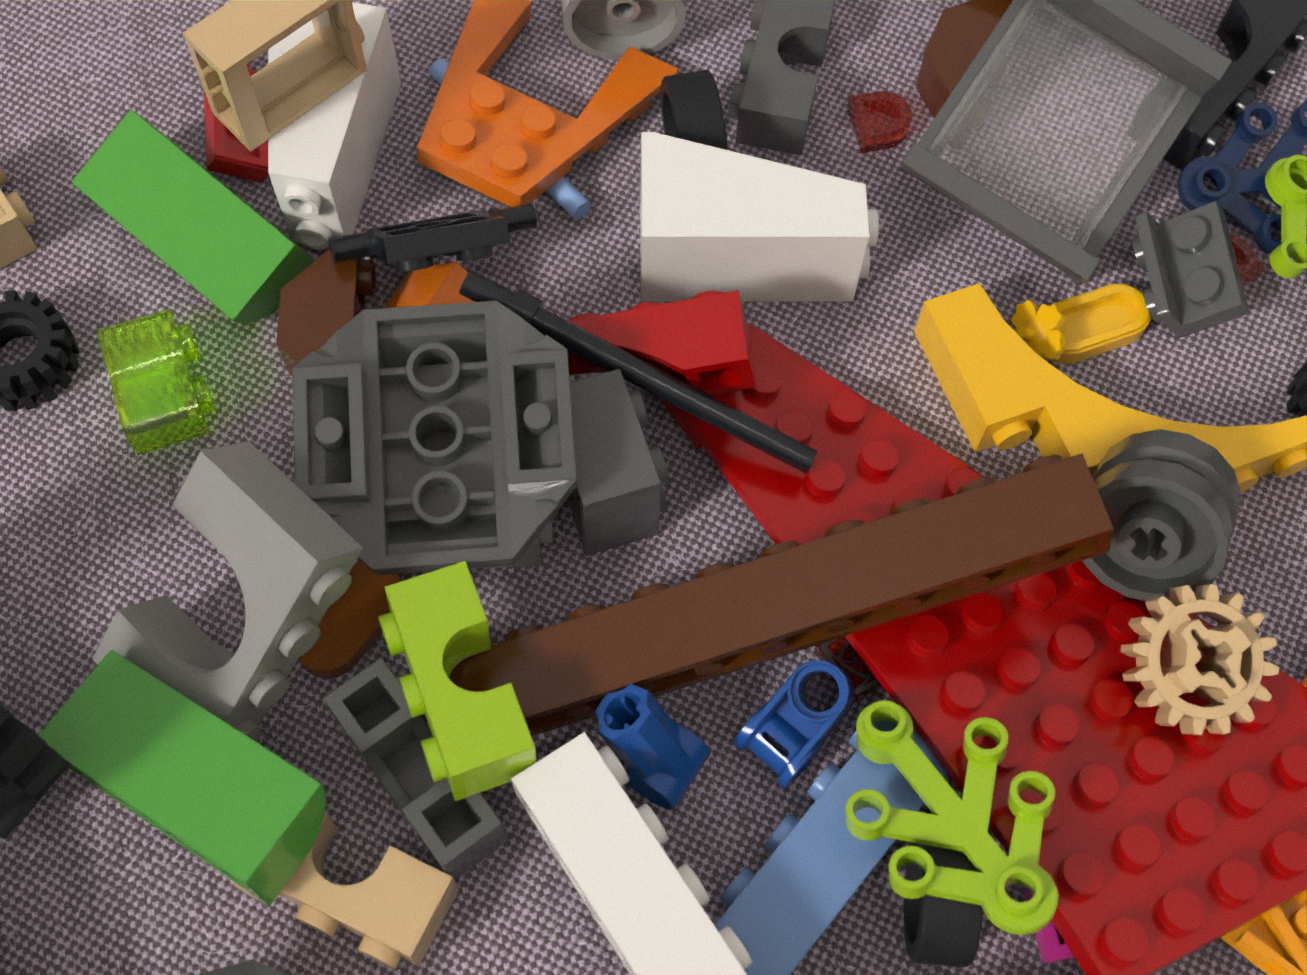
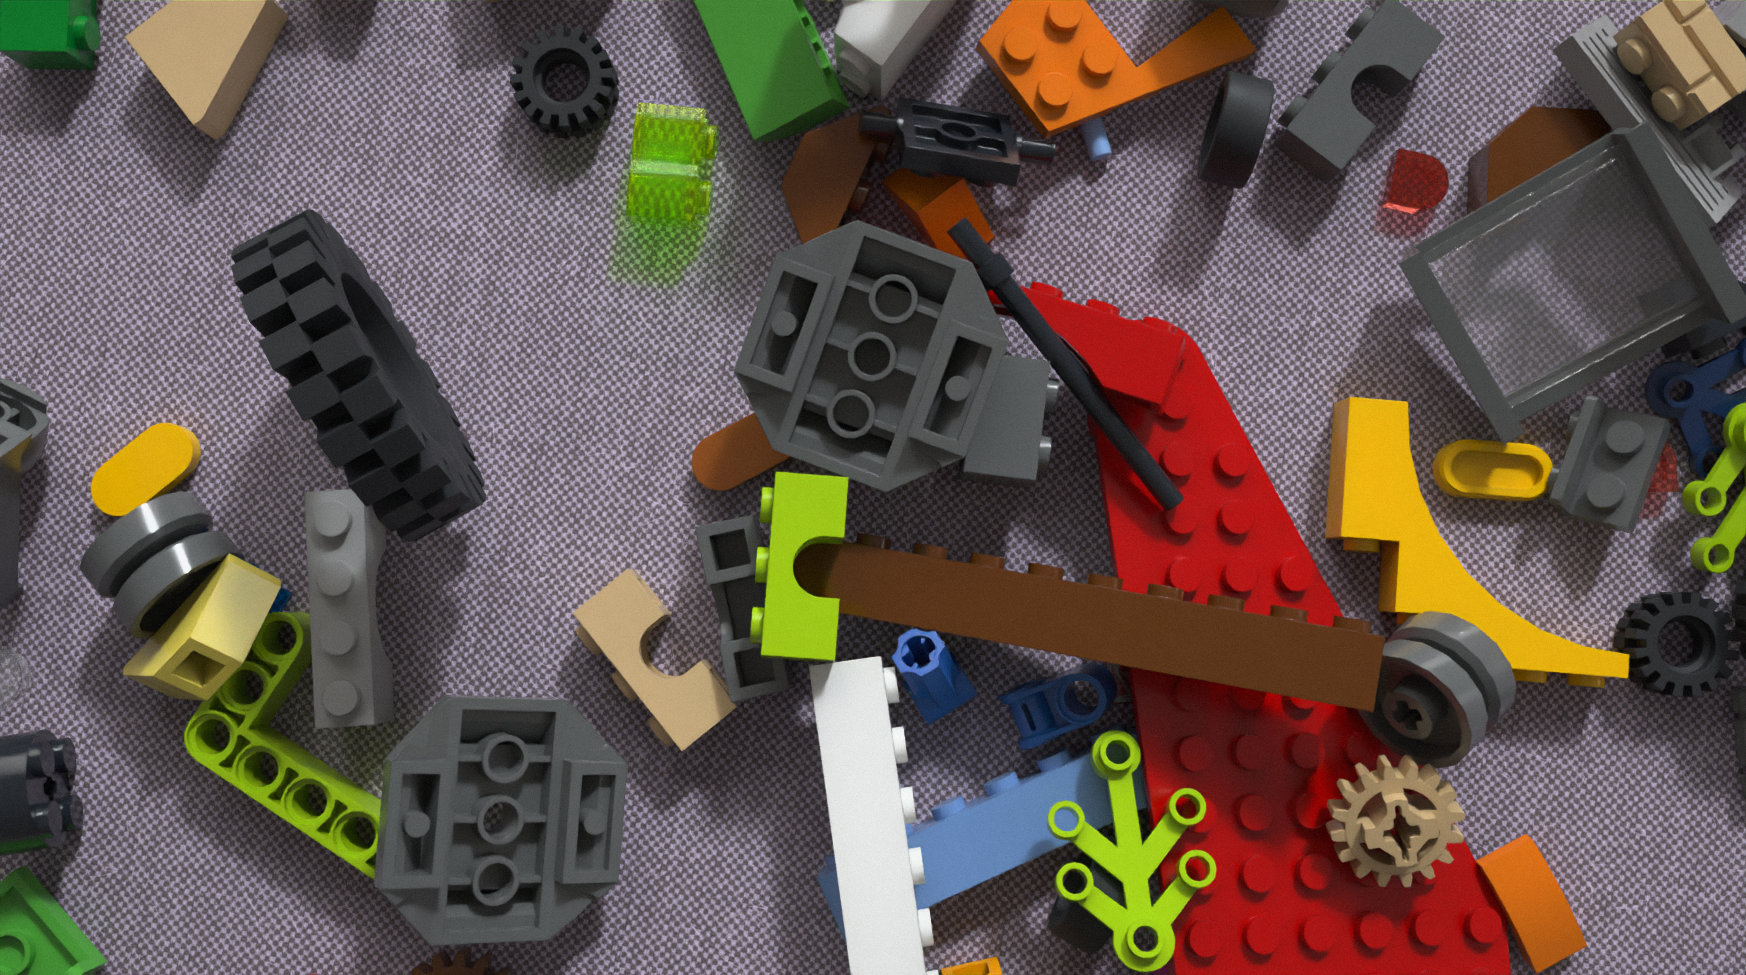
camera: 30 degrees right, 20 degrees up
bright green brick [38,649,326,906] -> none
light grey arch [92,441,363,742] -> none
white slope [640,132,879,302] -> none
yellow plant [1011,300,1066,361] -> none

